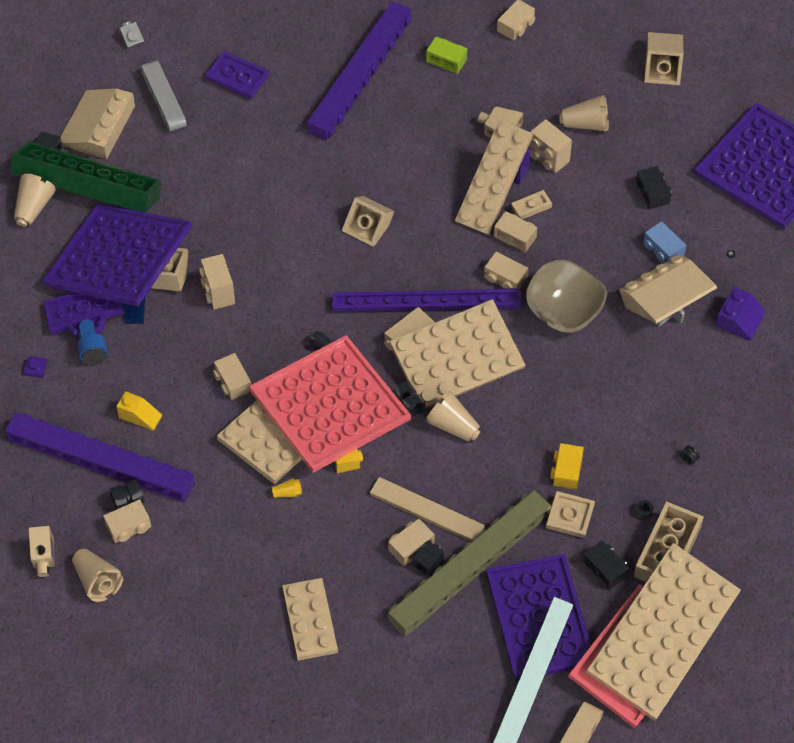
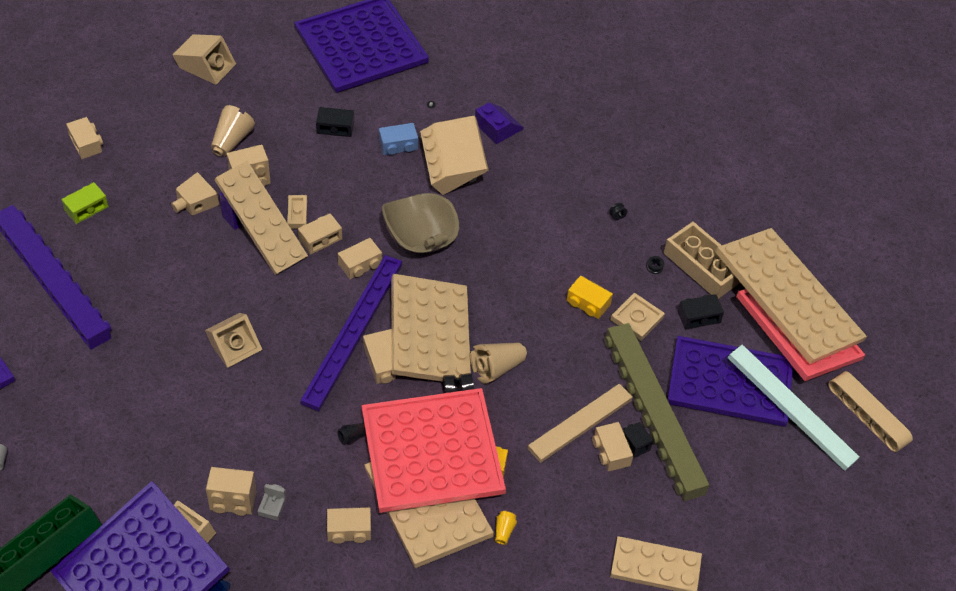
camera: 70 degrees left, 5 degrees down
none -> light grey bracket [257,484,287,521]

